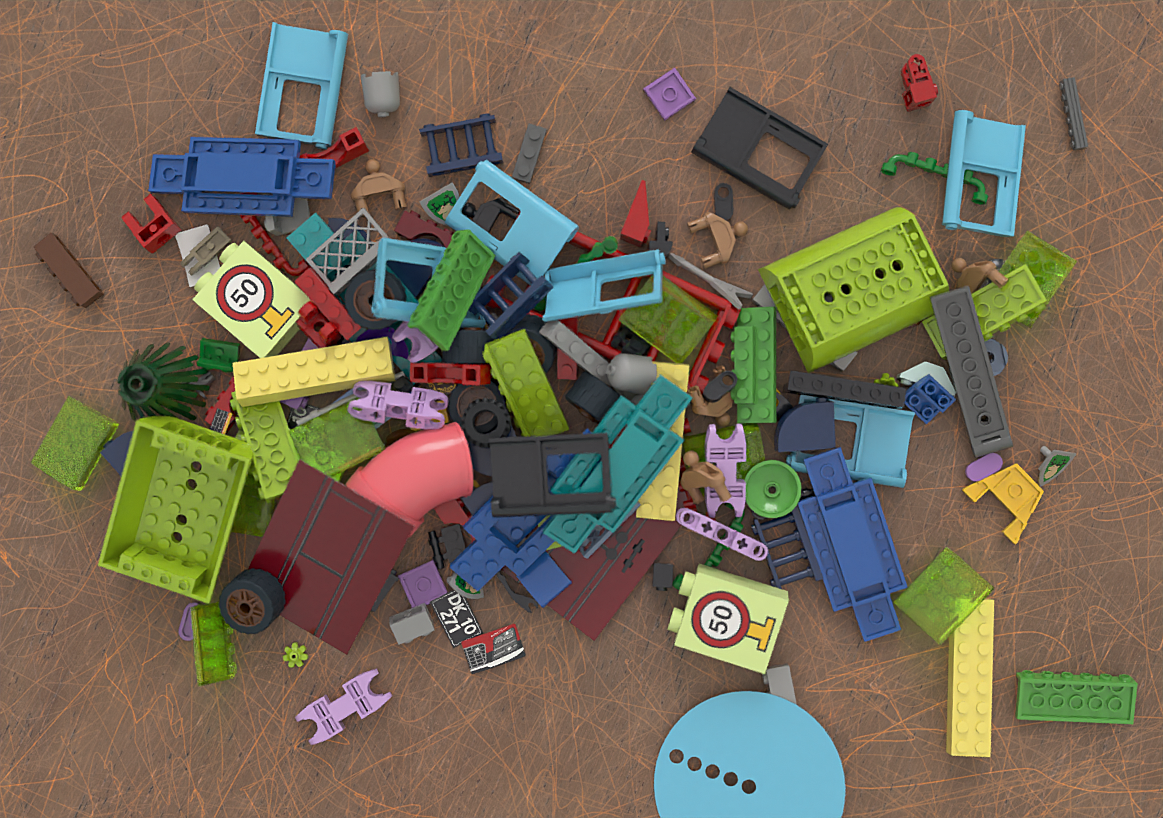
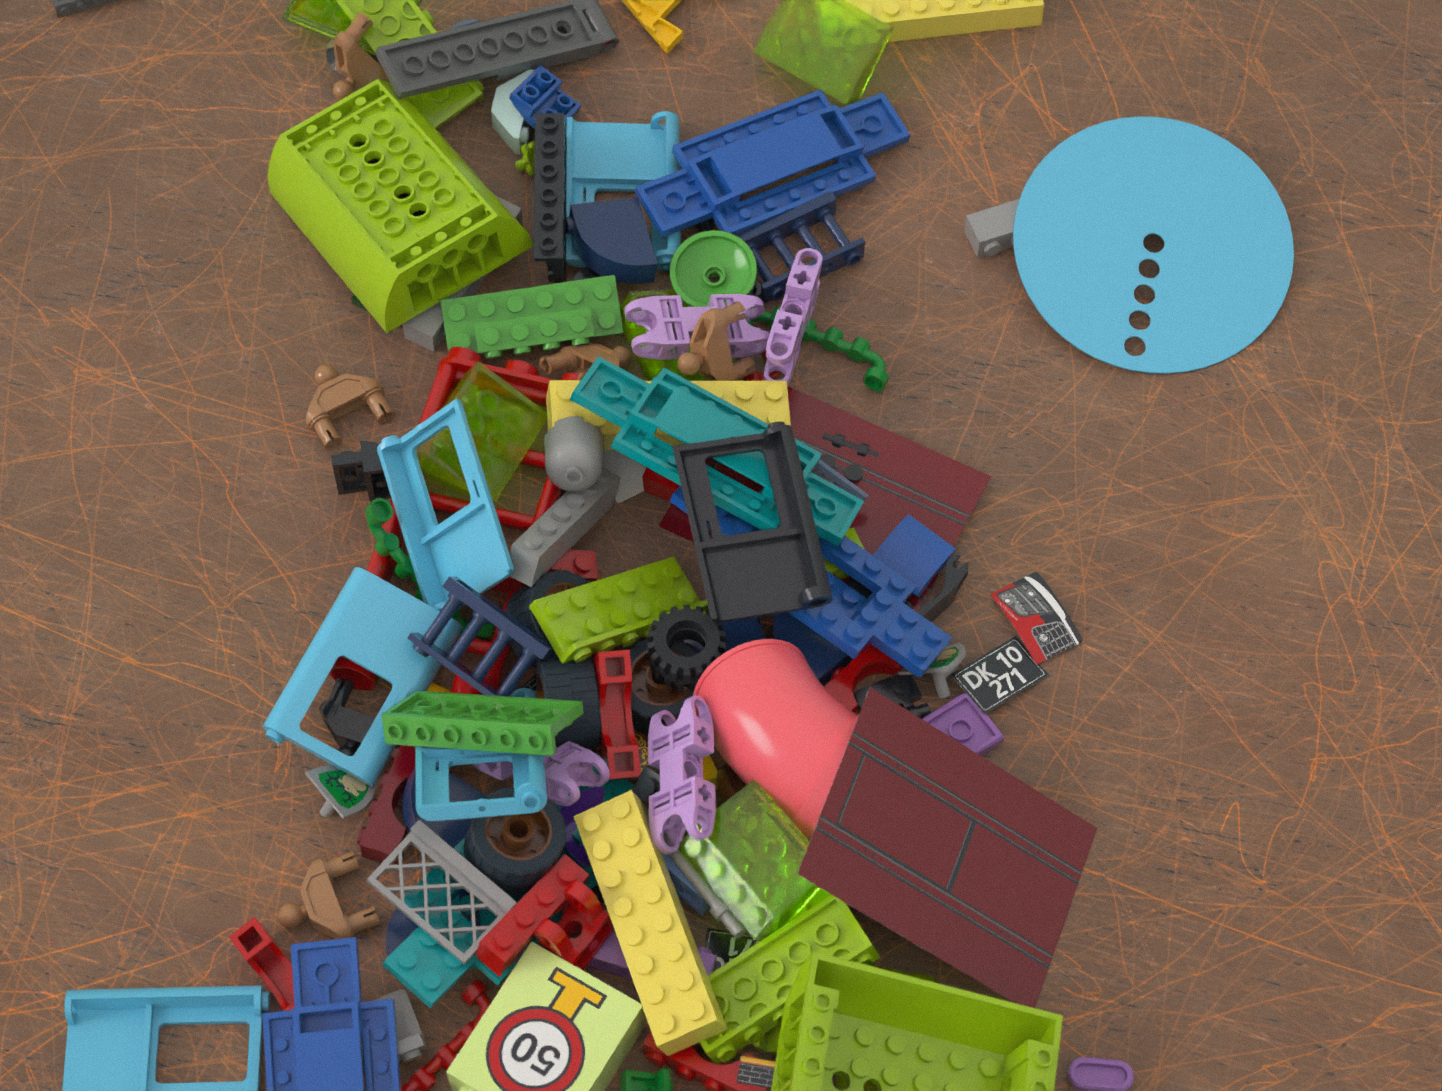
camera: 100 degrees left, 25 degrees down
clear neon green slope [190,601,237,686] -> none
black wheel [218,568,285,635] -> none
lime plant [283,642,308,668] -> none
lavender piece [295,668,392,745] -> none
light grey cylinder [360,71,400,117] -> none
light grey brick [389,603,435,645] -> none
dark blue fence [419,113,503,177] -> none
dark grey plate [512,123,547,184] -> none
black wheel [565,371,620,425] -> none
black plate [611,321,655,356] -> none
red slope [620,180,651,248] -> none
medium lavender tile [643,68,696,121] -> none
black brick [652,562,673,591] -> none
yellowish green brick [667,563,789,674] -> none
light grey piece [668,253,753,309] -> none
black piece [691,87,828,210] -> none
black piece [703,371,737,403] -> none
black piece [714,183,734,221] -> none
green bar [881,152,988,205] -> none
red brick [901,54,938,112] -> none
medium azure piece [942,110,1026,237] -> none
medium lavender tile [965,453,1003,481] -> none

